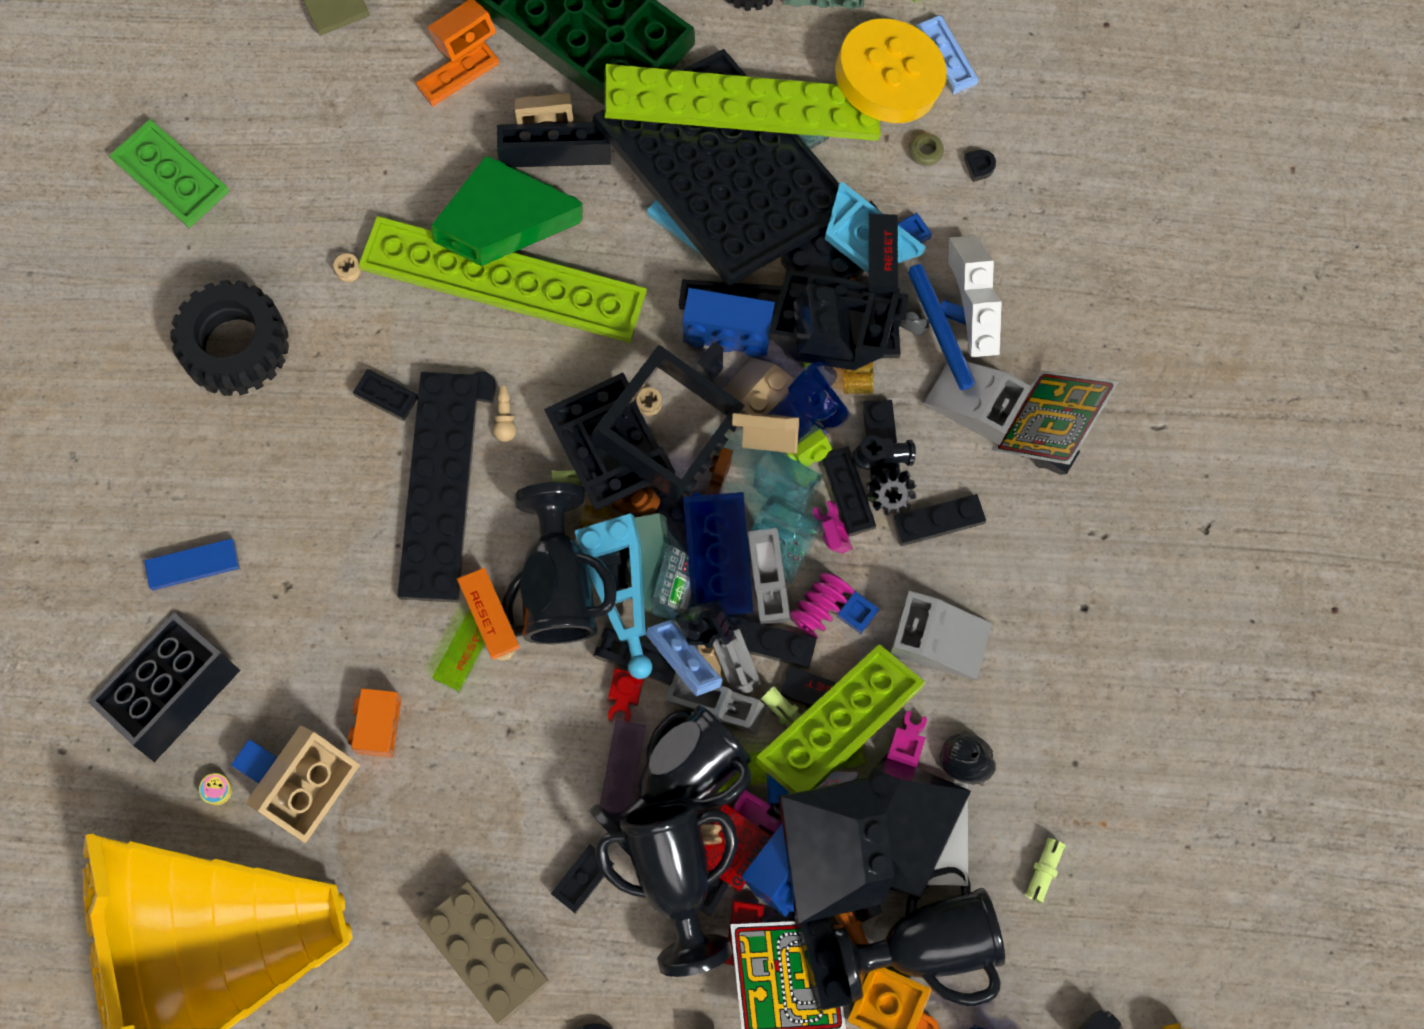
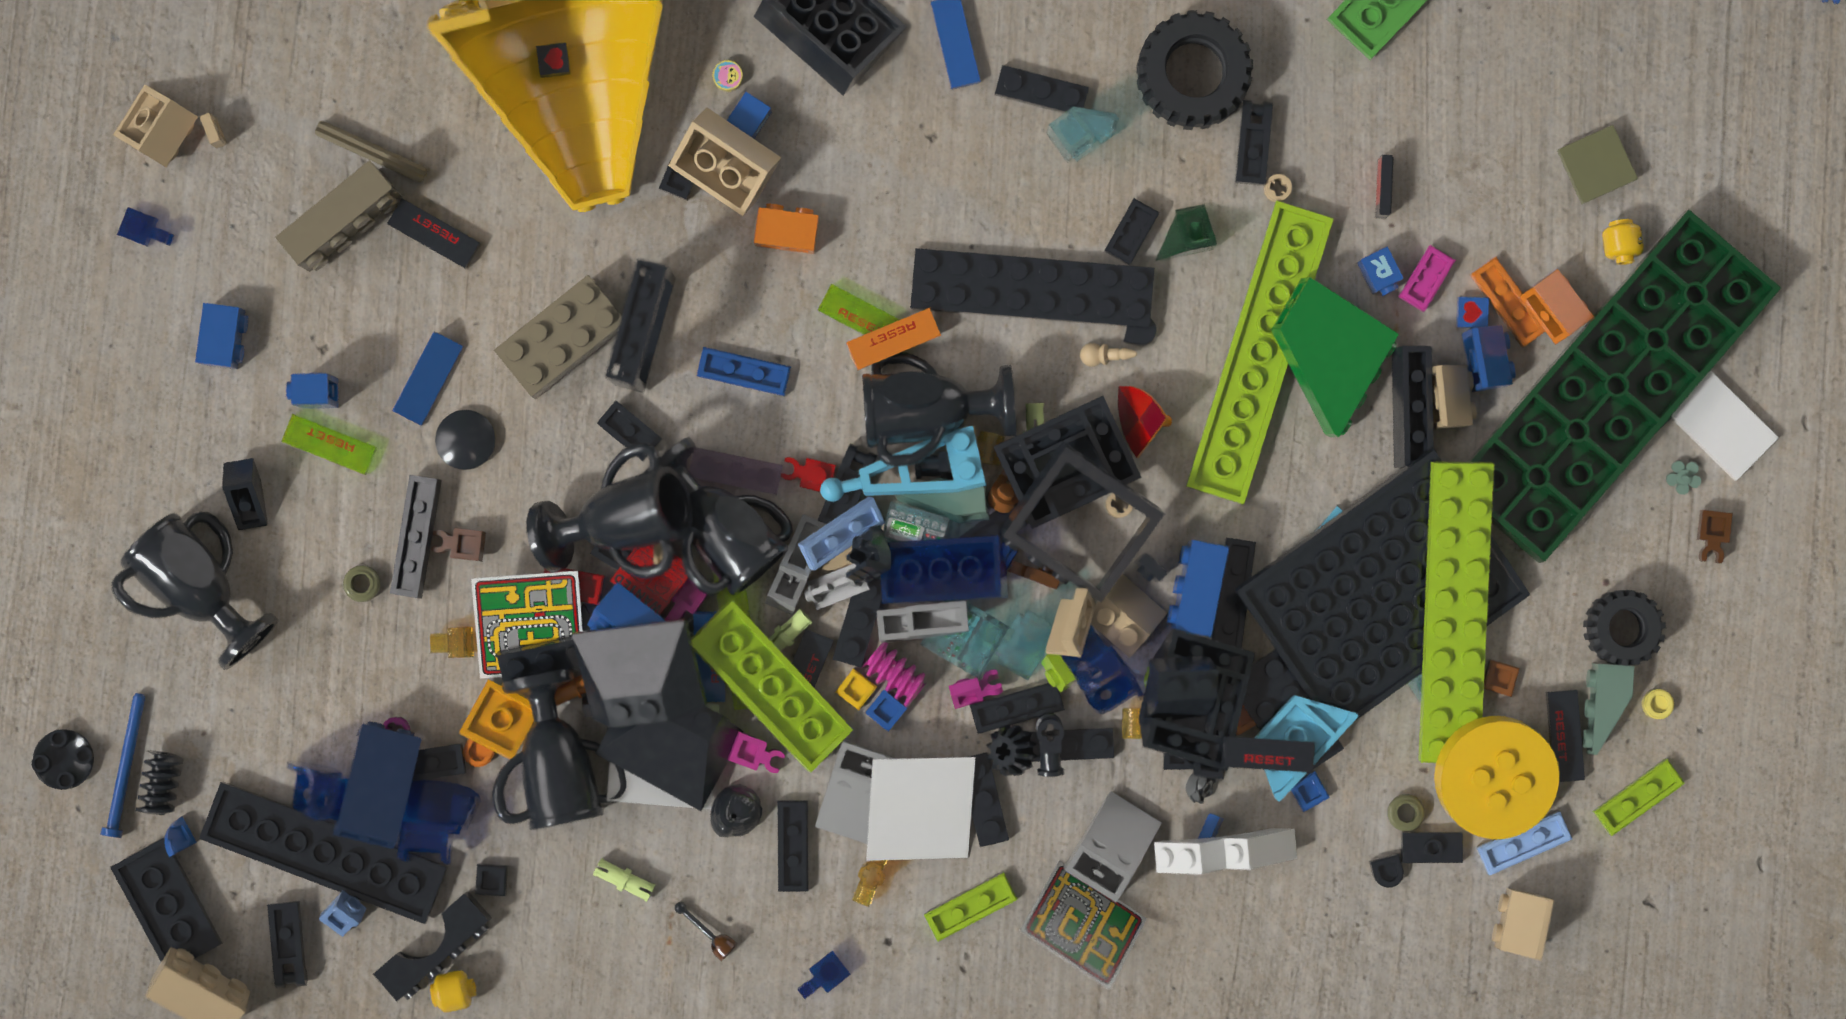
camera: 90 degrees right, 15 degrees up
blue axle [908,264,975,391] -> none
none -> black tile [475,864,508,896]
none -> black tile [536,43,570,78]
none -> black window [605,258,676,393]
none -> black tile [659,162,694,201]
none -> hinge [674,902,738,962]
none -> blue tile [696,347,791,397]
none -> black tile [777,800,809,892]
none -> clear blue plate [797,950,851,999]
none -> yellow tile [835,668,877,710]
none -> clear yellow axle [852,860,887,907]
none -> white sticker [866,757,975,861]
none -> lime tile [924,872,1018,942]
none -> black plate [994,65,1089,118]
none -> clear light blue slope [1046,107,1119,163]
none -> shield [1118,386,1172,458]
none -> clear green slope [1154,204,1217,262]
none -> black plate [1235,100,1273,186]
none -> blue brick [1357,246,1404,296]
none -> black tile [1375,155,1394,219]
none -> dark pink plate [1398,245,1456,312]
none -> black plate [1401,832,1463,863]
none -> blue tile [1456,297,1489,328]
none -> blue slope [1462,325,1516,393]
none -> dark orange tile [1484,659,1520,697]
none -> tan slope [1492,888,1554,961]
none -> black tile [1546,690,1585,782]

